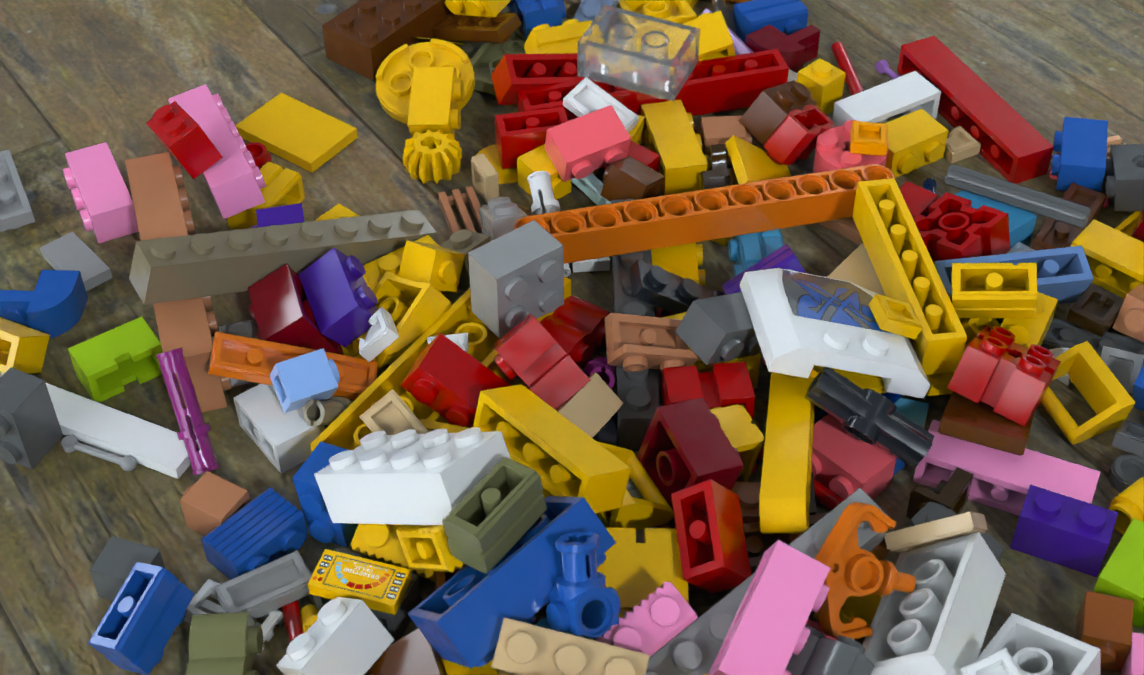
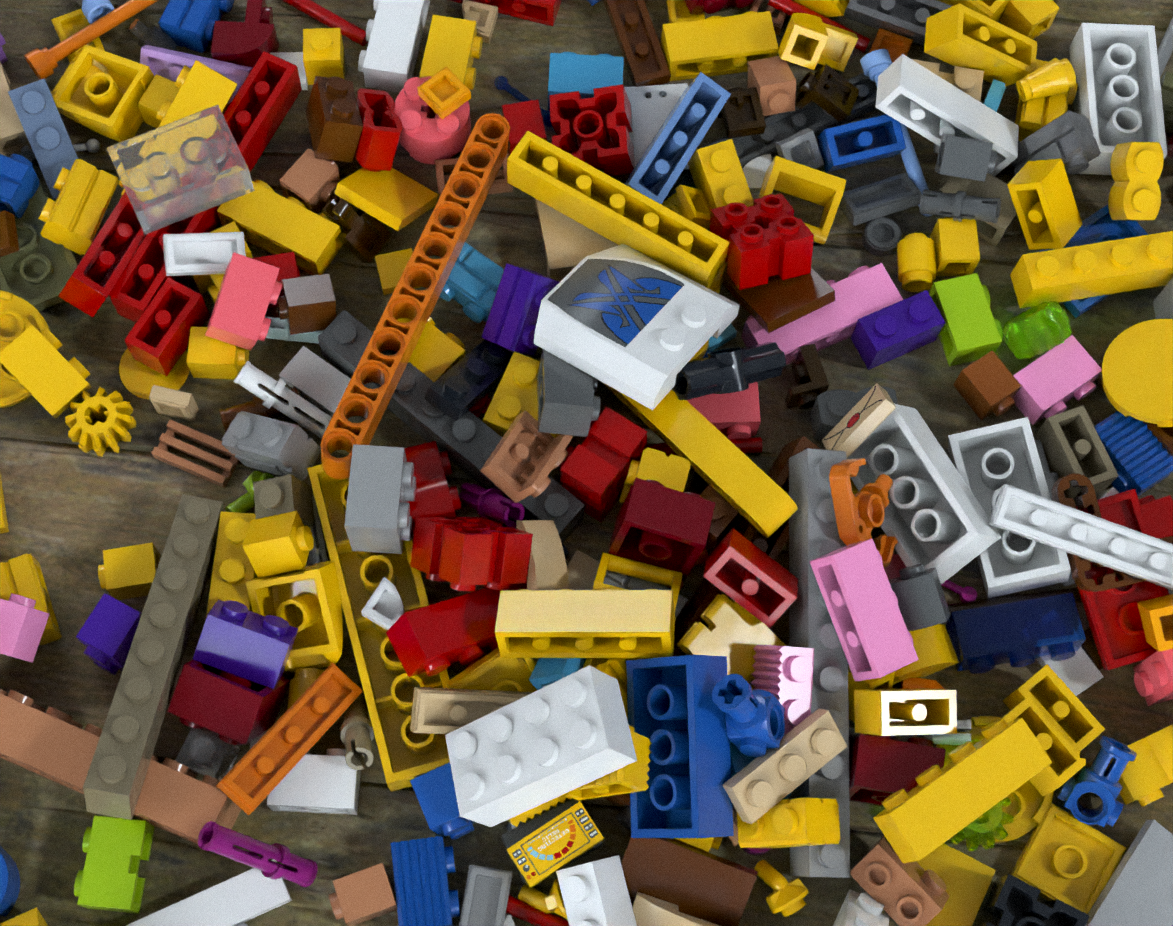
camera: 55 degrees left, 25 degrees up
light blue brick [269,348,340,414] -> none
white tile [359,307,399,362] -> none
olive brick [442,457,547,574] -> none
yellow tile [868,294,923,340] -> none
dark grey axle [945,164,1090,228] -> none
yellow brick [951,263,1038,318] -> none

